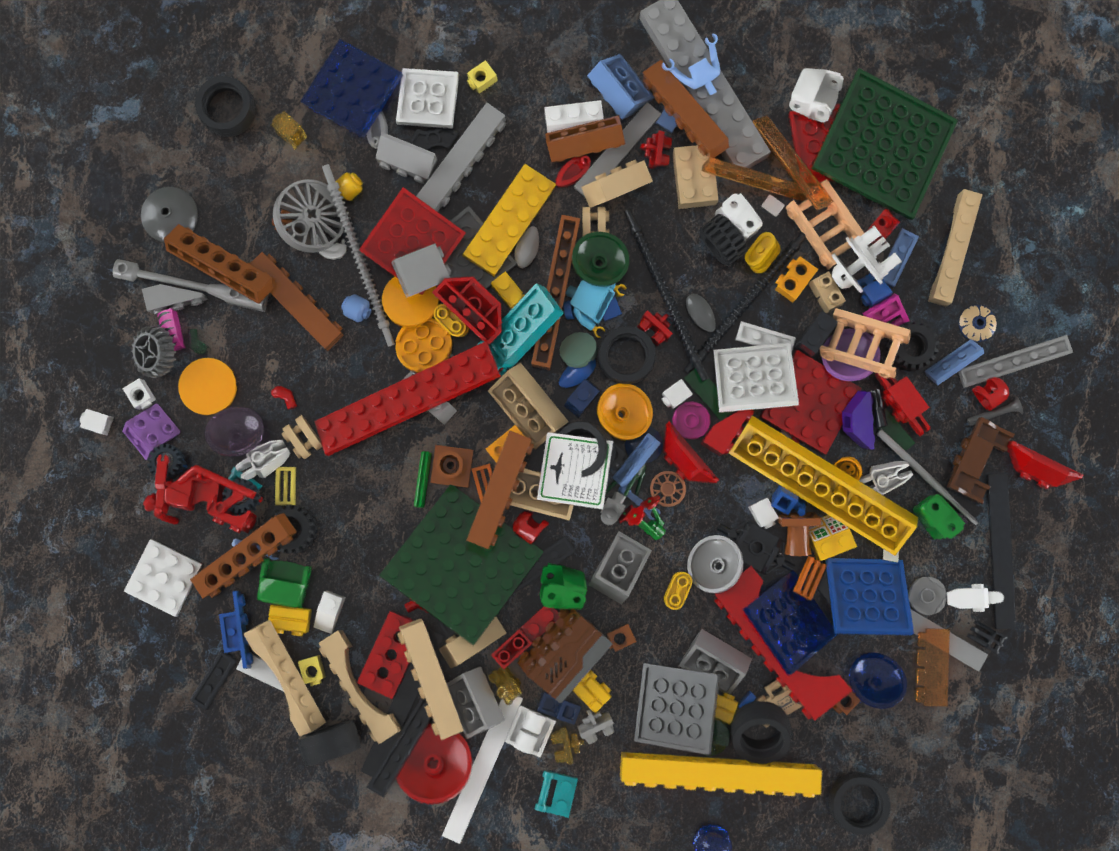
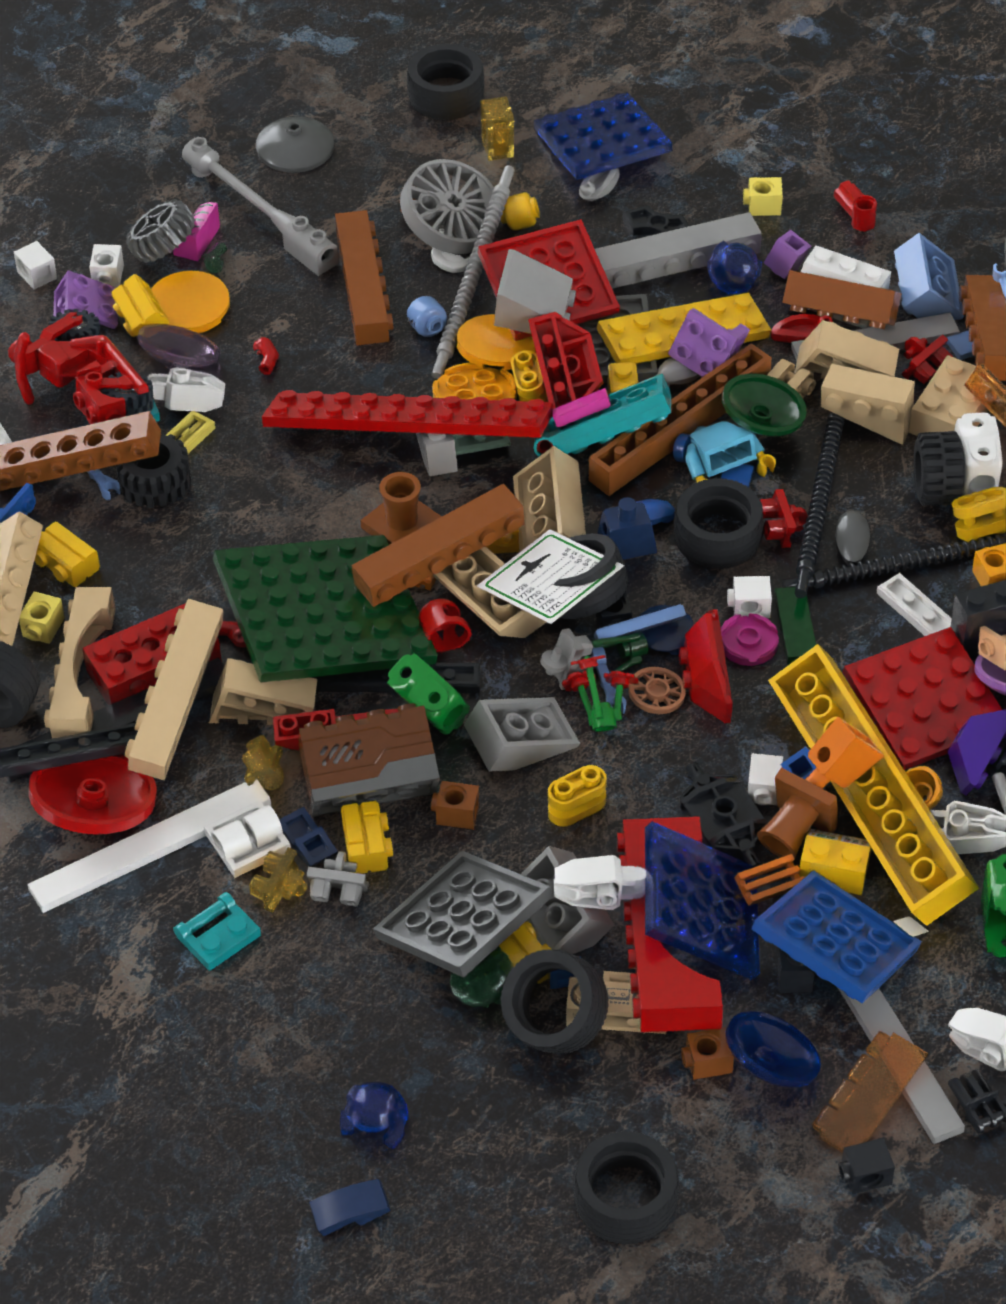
camera: 35 degrees right, 35 degrees down
light grey slope [142,284,207,315] -> none
dark orange brick [164,224,273,304] -> none
green piece [257,558,312,608] -> none
tan brick [282,415,322,459] -> none
white slope [314,591,346,634] -> none
light grey slope [376,132,439,184] -> none
white plate [396,68,459,128] -> none
green axle [414,451,432,508] -> none
light grey slope [446,667,505,739] -> none
sand green tile [559,332,598,368] -> none
light orange dish [597,383,653,440] -> none
yellow brick [620,752,822,797] -> none
light grey dish [687,535,744,593] -> none
red slope [700,409,754,456] -> none
white plate [714,343,799,412] -> none
light grey tile [908,577,947,615] -> none
none -> yellow brick [111,274,169,341]
none -> dark pink tile [552,388,611,427]
none -> white hinge [554,855,648,910]
none -> medium lavender bracket [668,308,750,377]
none -> clear blue helmet [707,240,762,294]
none -> medium lavender brick [764,230,812,280]
none -> orange torso [805,716,884,789]
none -> tan wedge [821,364,914,445]
none -> red piece [834,180,877,231]
none -> black brick [838,1138,895,1194]

